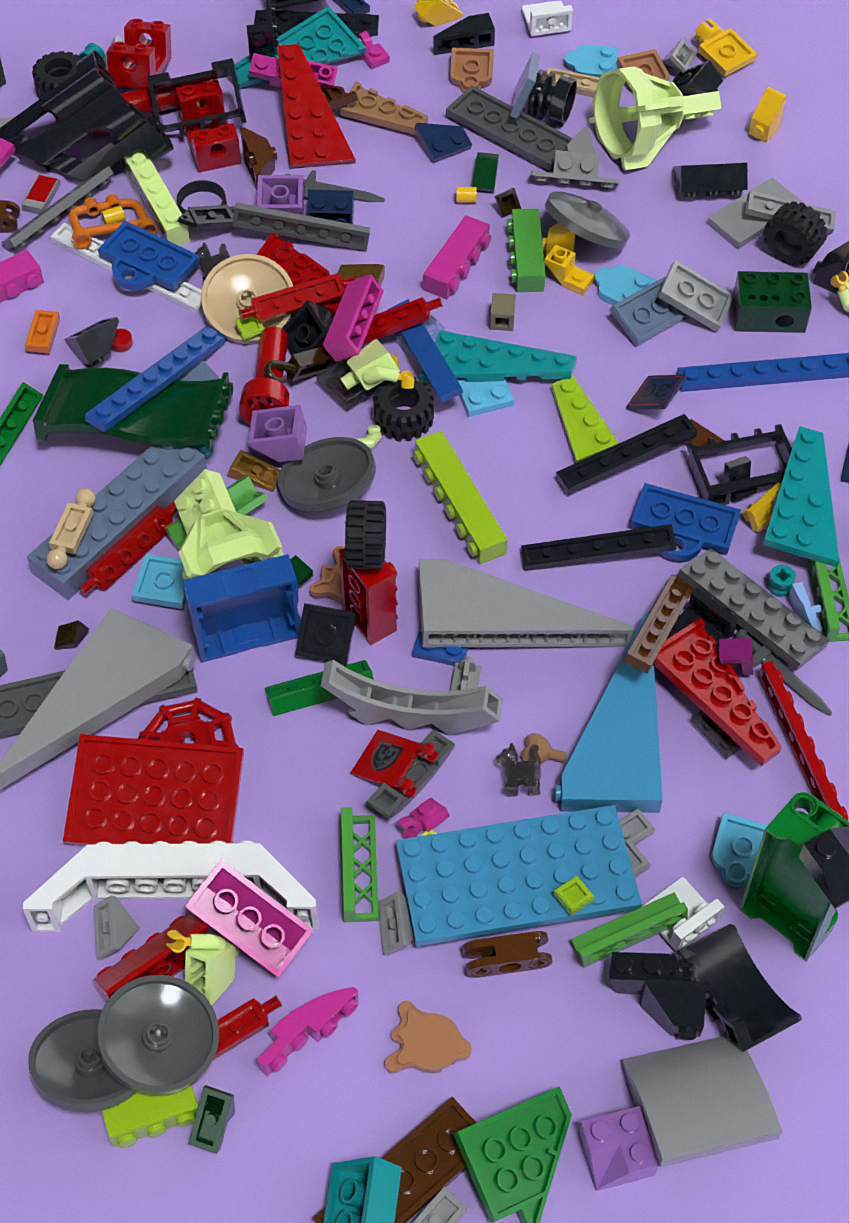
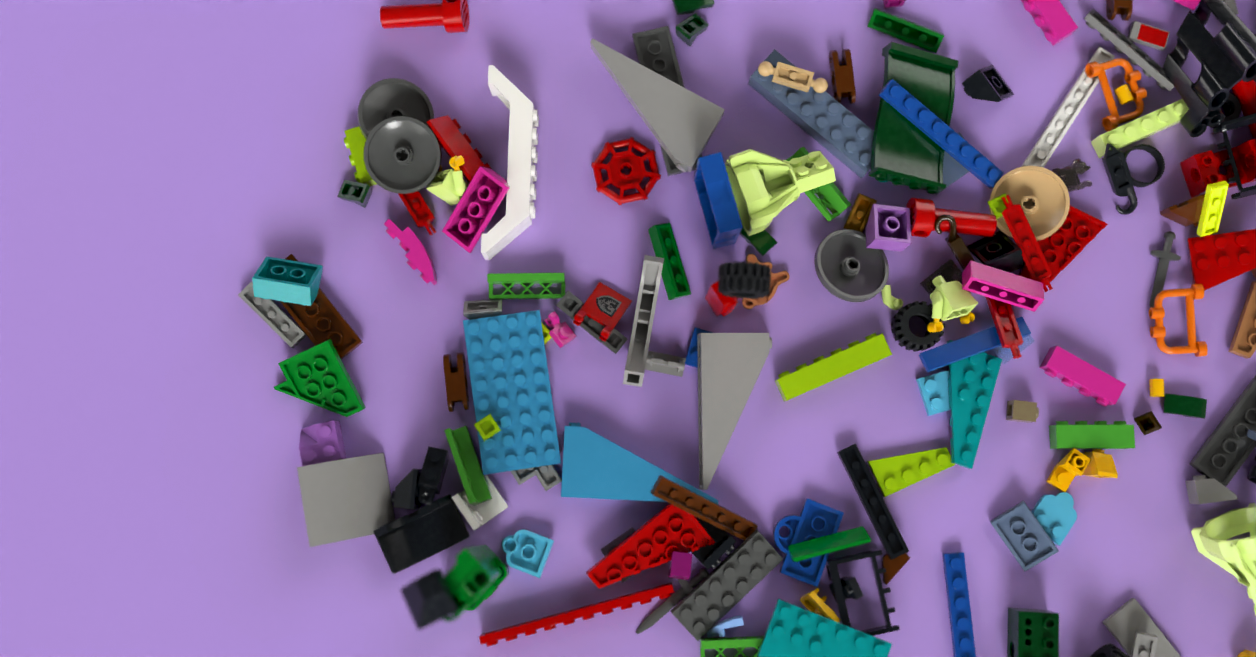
camera: 90 degrees right, 25 degrees up
orange plate [25,310,60,354] -> none
dark brown slope [54,620,89,650] -> none
red plate [63,734,244,846] -> none
red plate [78,500,178,596] -> none
light grey slope [94,895,140,960] -> none
blue plate [98,221,200,291] -> none
red tile [111,329,133,352] -> none
medium azure plate [132,554,186,609] -> none
dark grey plate [233,203,370,251] -> none
medium lavender slope [257,175,304,215] -> none
black plate [295,603,357,665] -> none
dark blue slope [307,189,355,224] -> none
pearl gold slope [338,264,385,287] -> none
nougat tile [385,1001,471,1074] -> none
dark blue wing [414,123,472,163] -> none
clear smoke animal [496,743,541,797] -> none
black tile [521,524,676,571] -> none
medium nougat rock [521,733,567,765] -> none
light grey bracket [531,150,620,188] -> none
dark grey dish [545,191,630,249] -> none
dark blue piece [626,374,687,410] -> none
light grey plate [657,260,734,332] -> none
black slope [673,163,748,197] -> none
teal wheel [767,564,796,597] -> none
none -> green slope [788,526,871,562]
none -> reddish brown piece [829,49,856,104]
none -> orange bar [1149,284,1208,357]
none -> neon yellow tile [1196,181,1229,237]

